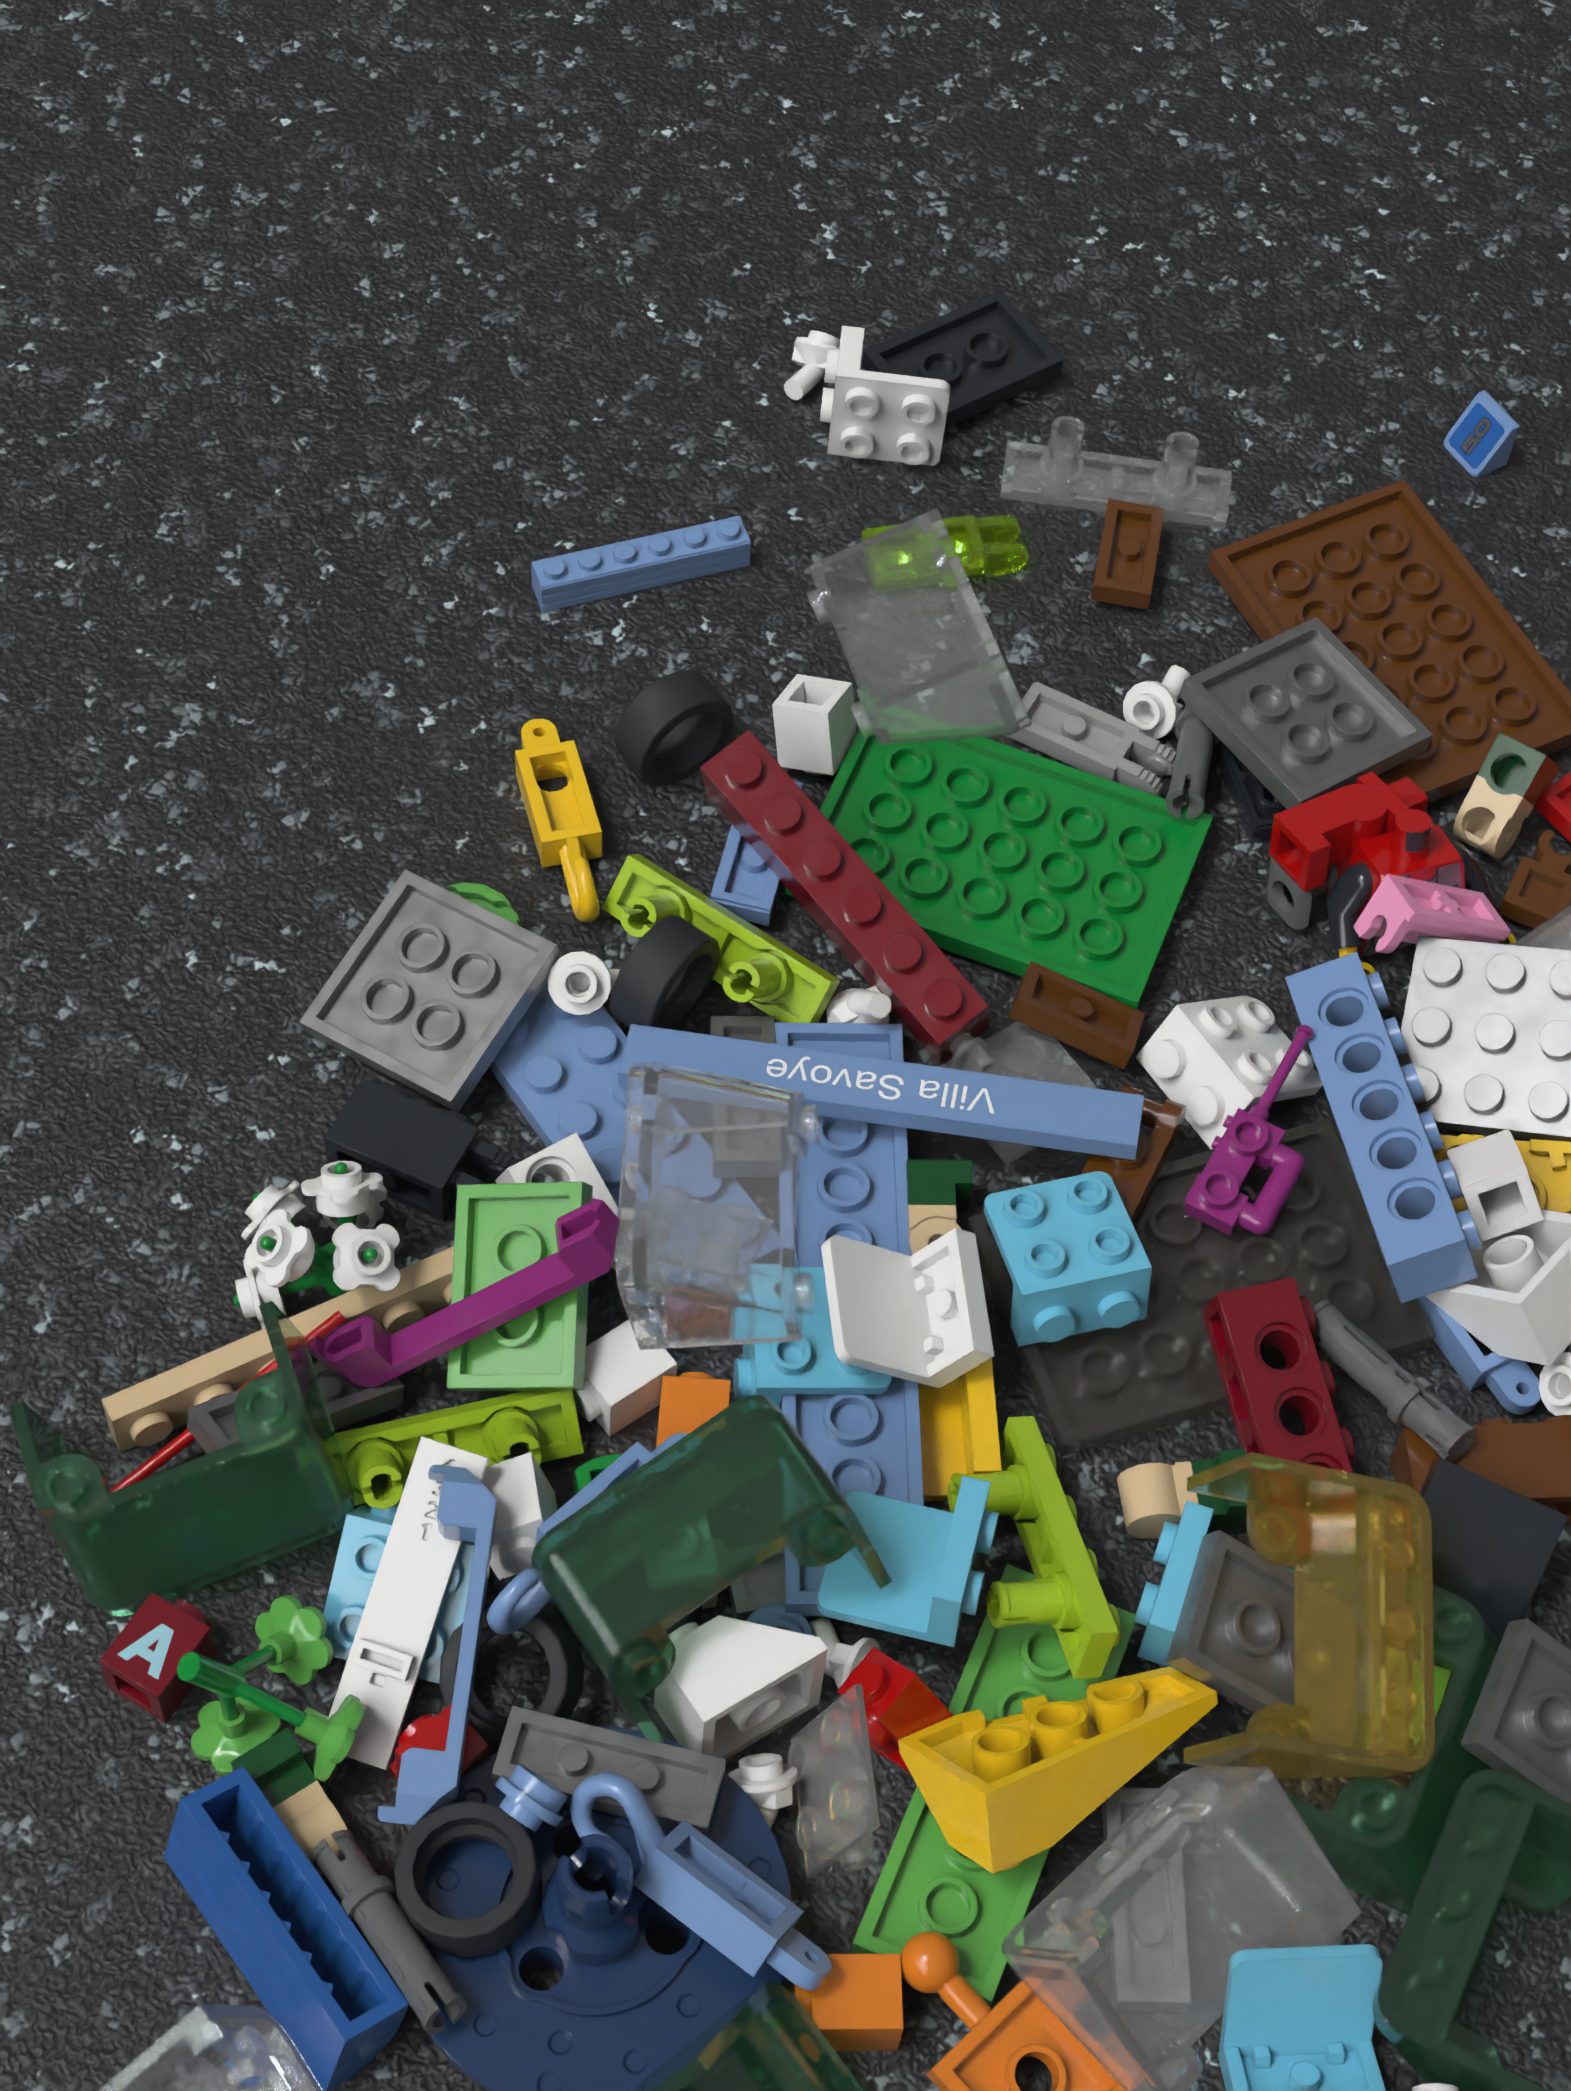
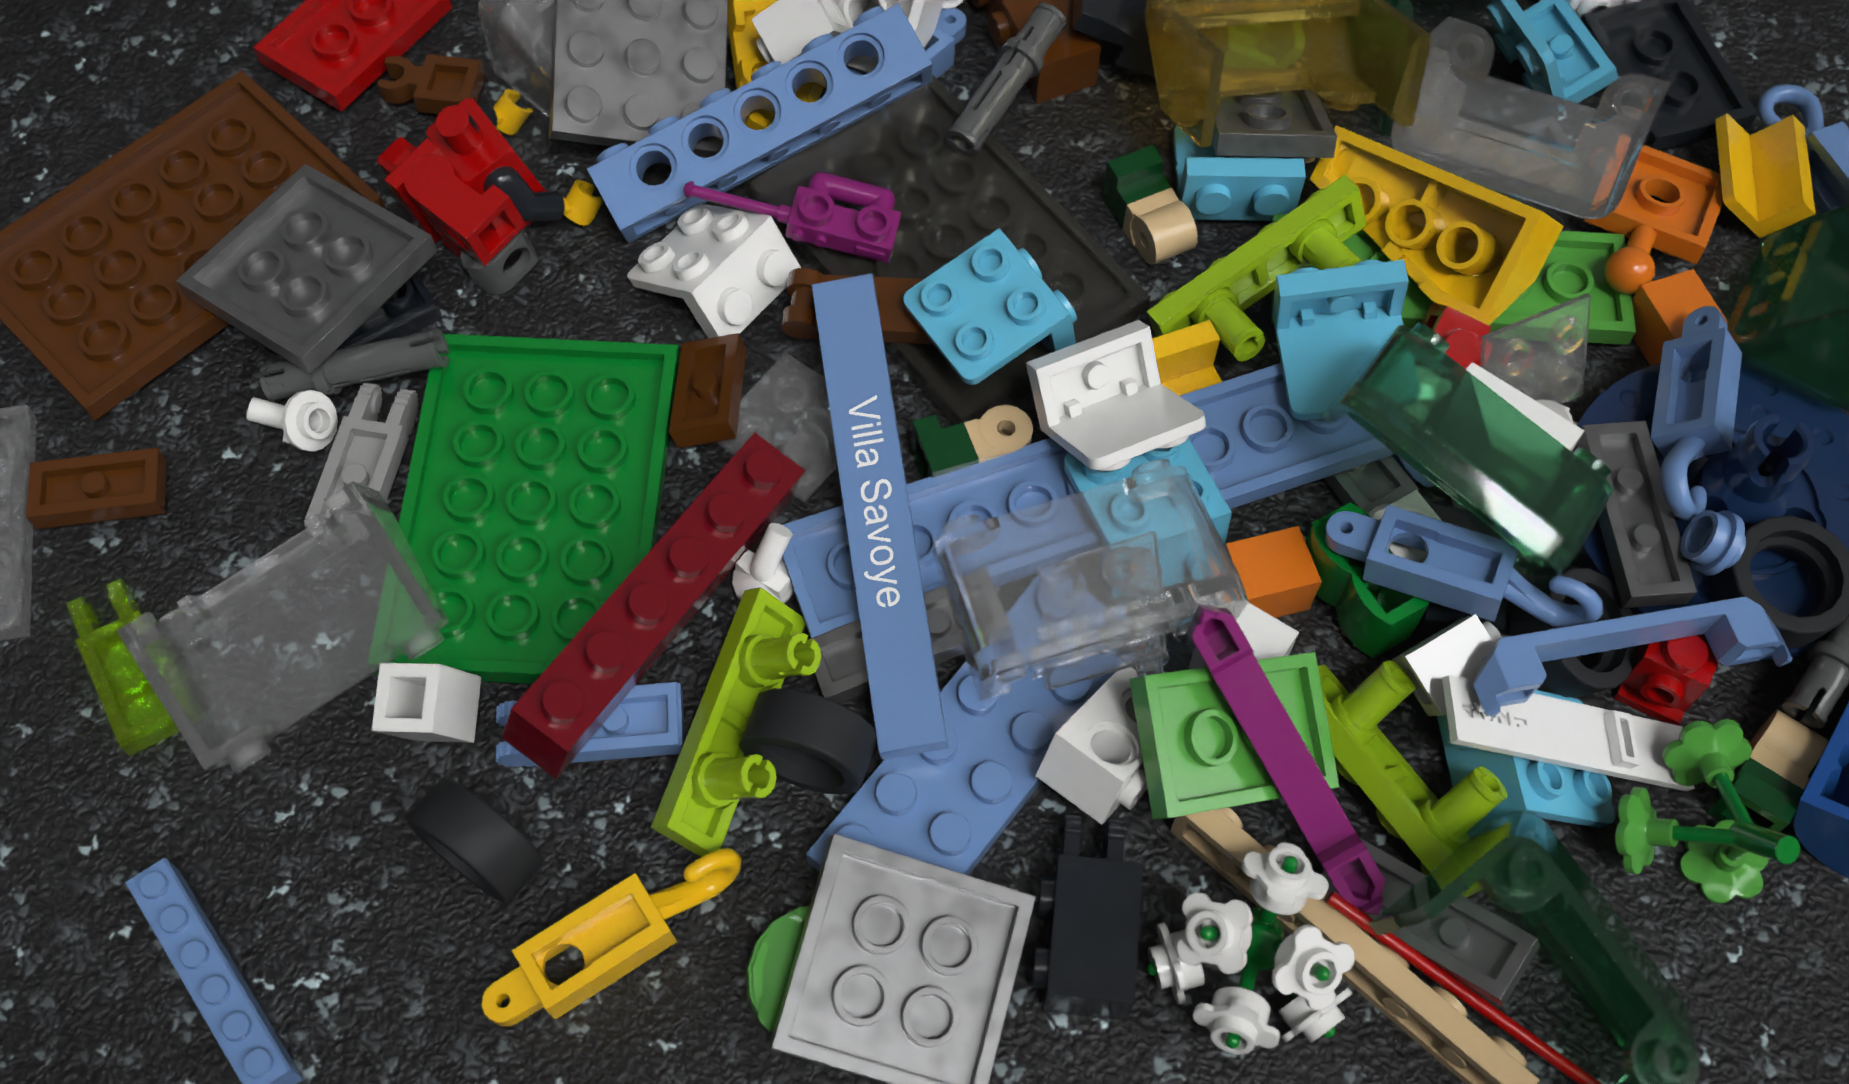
camera: 105 degrees left, 5 degrees up
dark red brick [99,1592,217,1724] -> none
white plate [548,951,620,1015] -> none
dark red brick [1202,1277,1375,1568] -> none
bright pink hinge [1353,874,1511,954] -> none
leg [1453,732,1561,859] -> none

